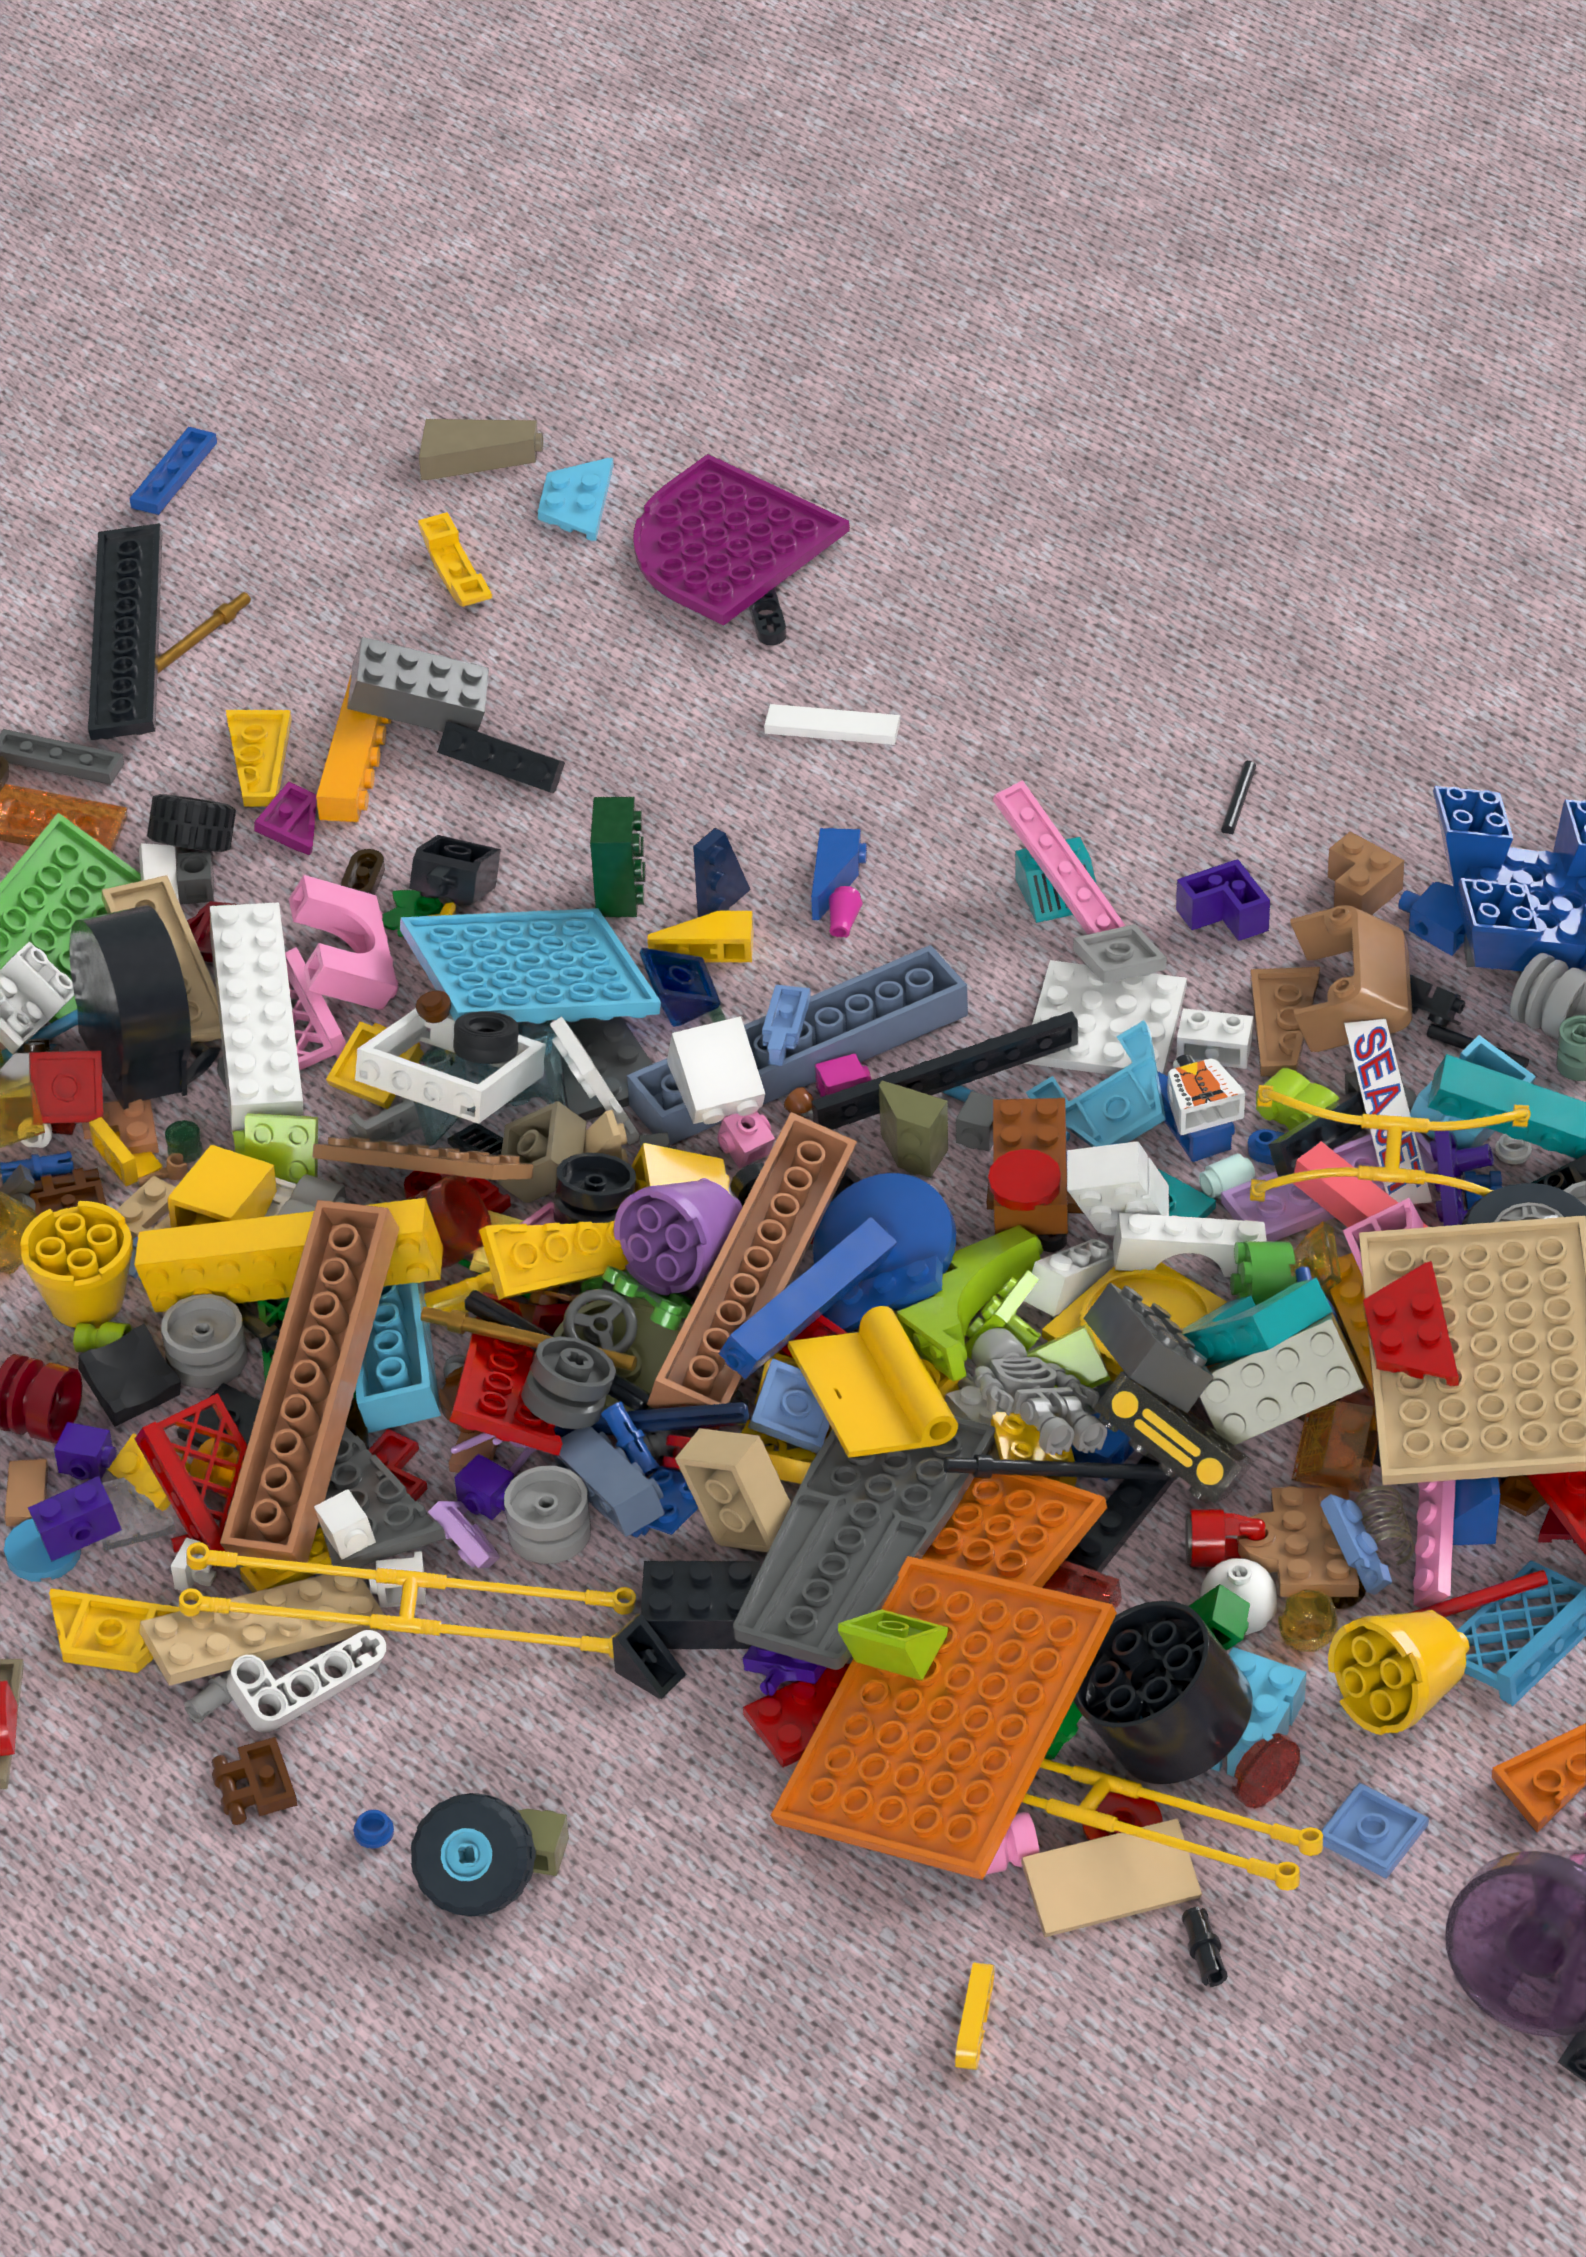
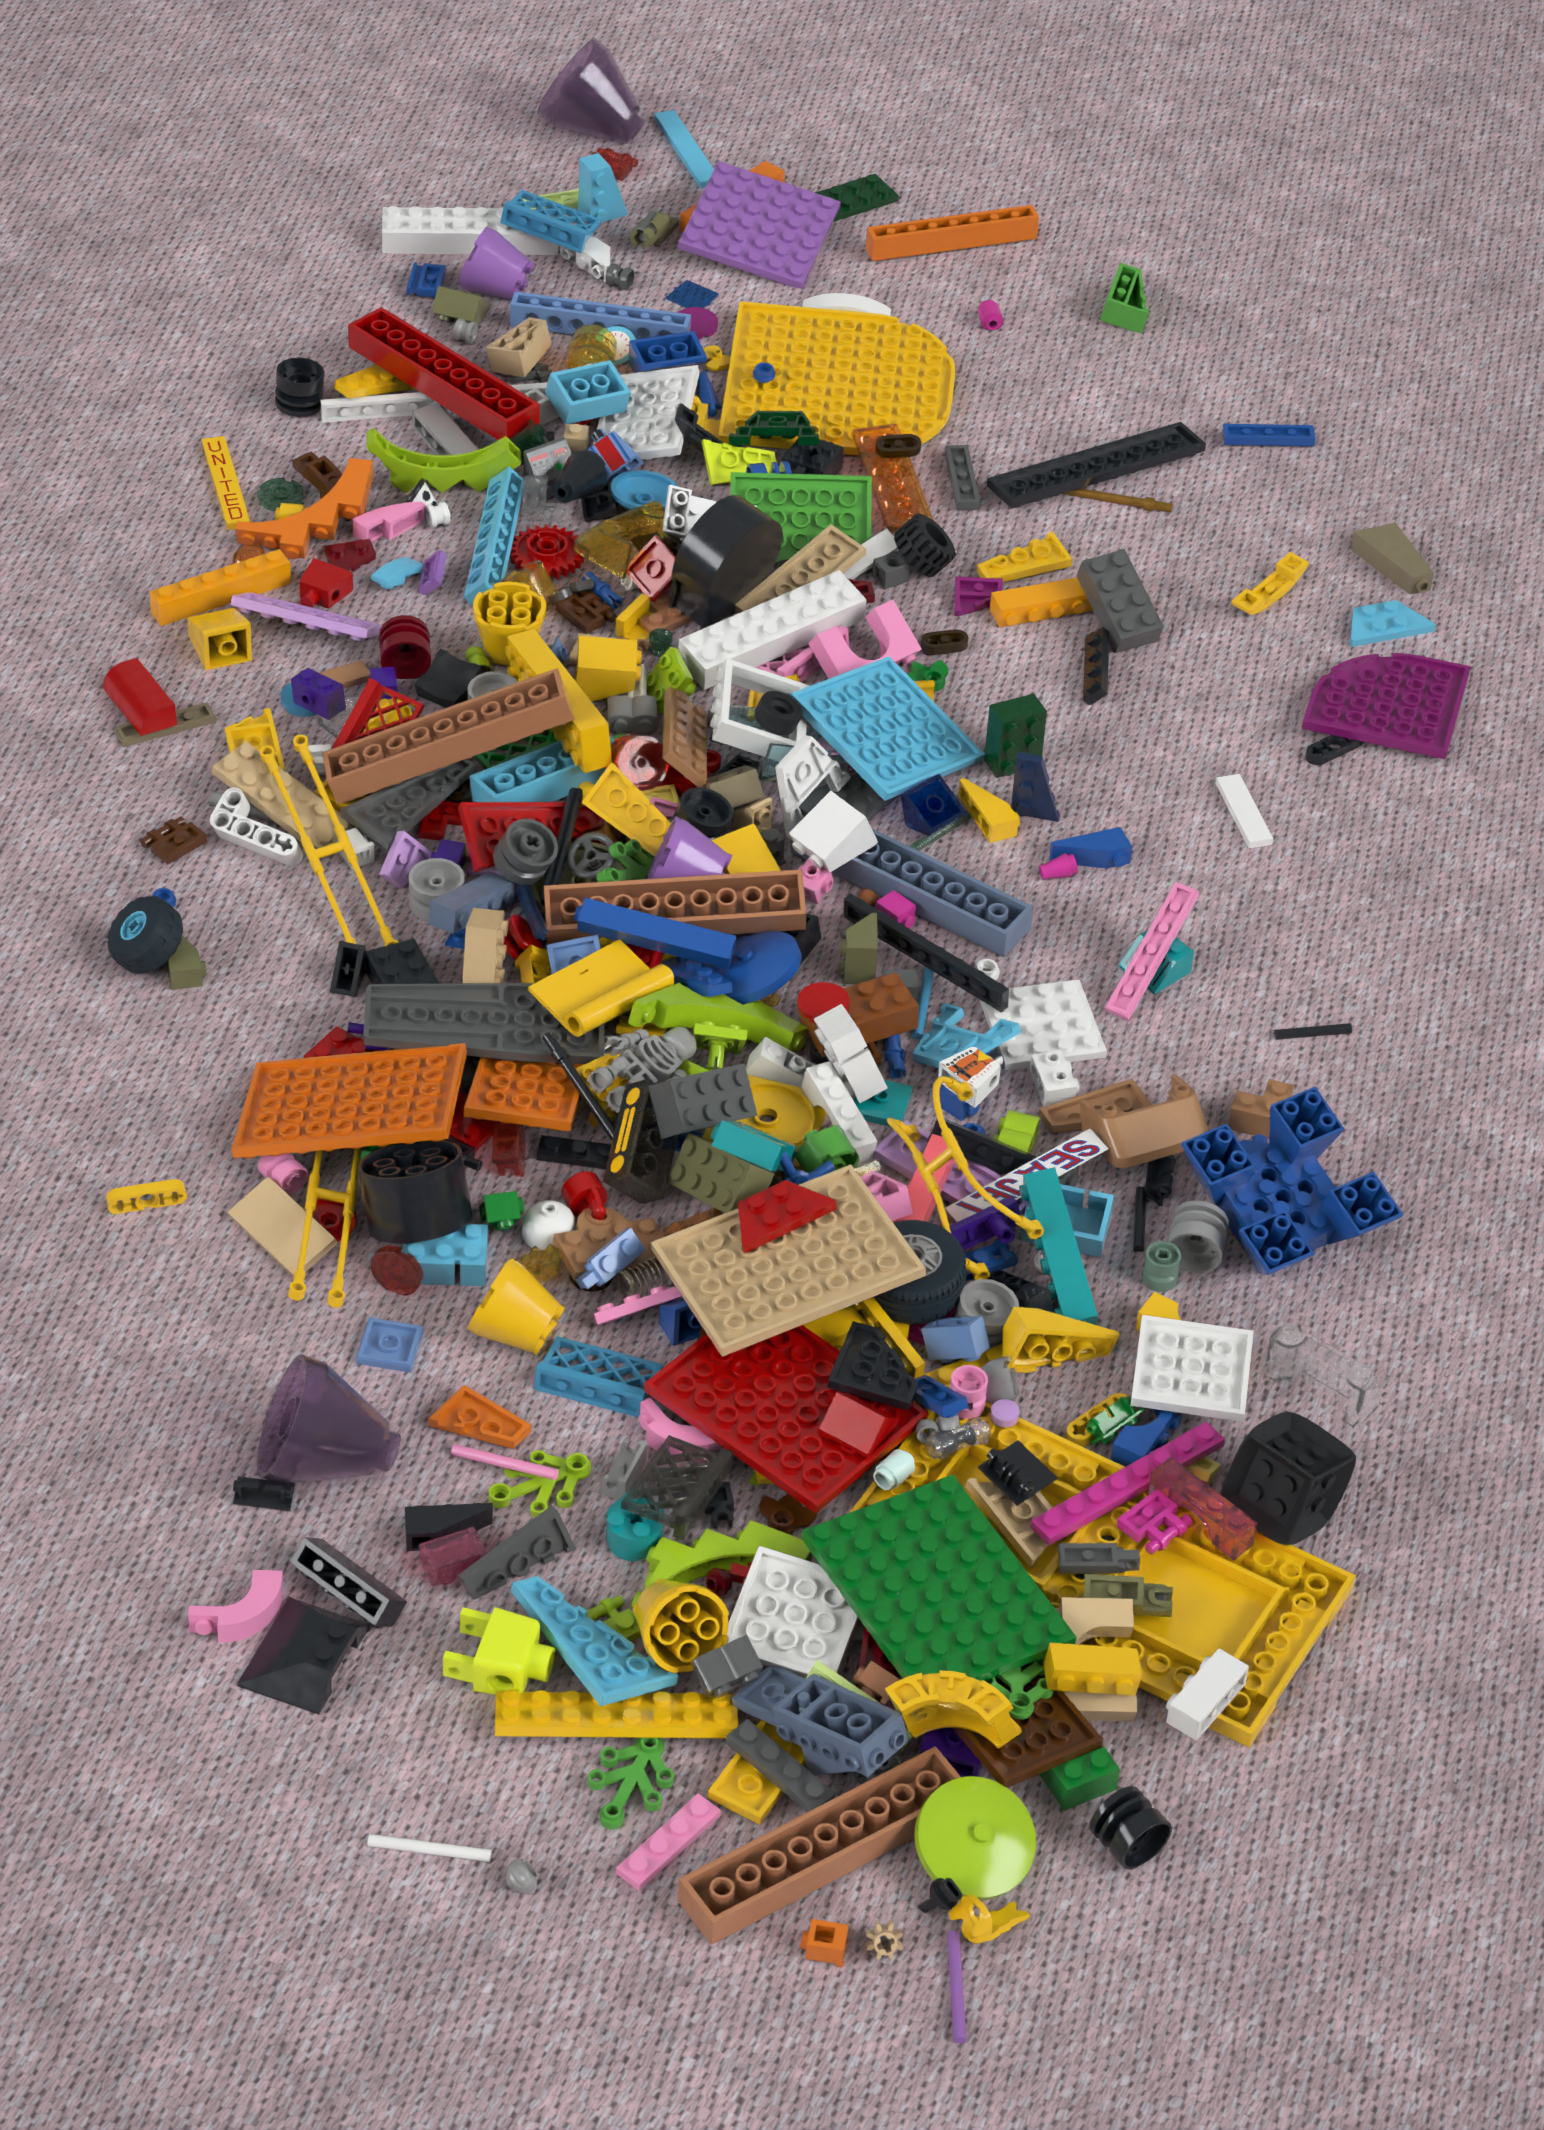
camera: 60 degrees right, 0 degrees up
white brick [314,1489,376,1560] -> none
black hinge [409,835,501,906] -> none
reddish brown plate [416,990,451,1024] -> none
pearl gold bar [420,1306,637,1371] -> none
blue pin [601,1402,660,1477] -> none
medium blue hinge [762,985,811,1066] -> none
lime slope [838,1609,948,1680] -> none
light grey plate [1073,924,1167,984] -> none
dark purple brick [1176,859,1270,941] -> none
black pin [1182,1907,1228,1987] -> none
light aqua brick [1199,1153,1255,1199] -> none
red bar [1409,1570,1548,1618] -> none
none -> white plate [974,959,1000,980]

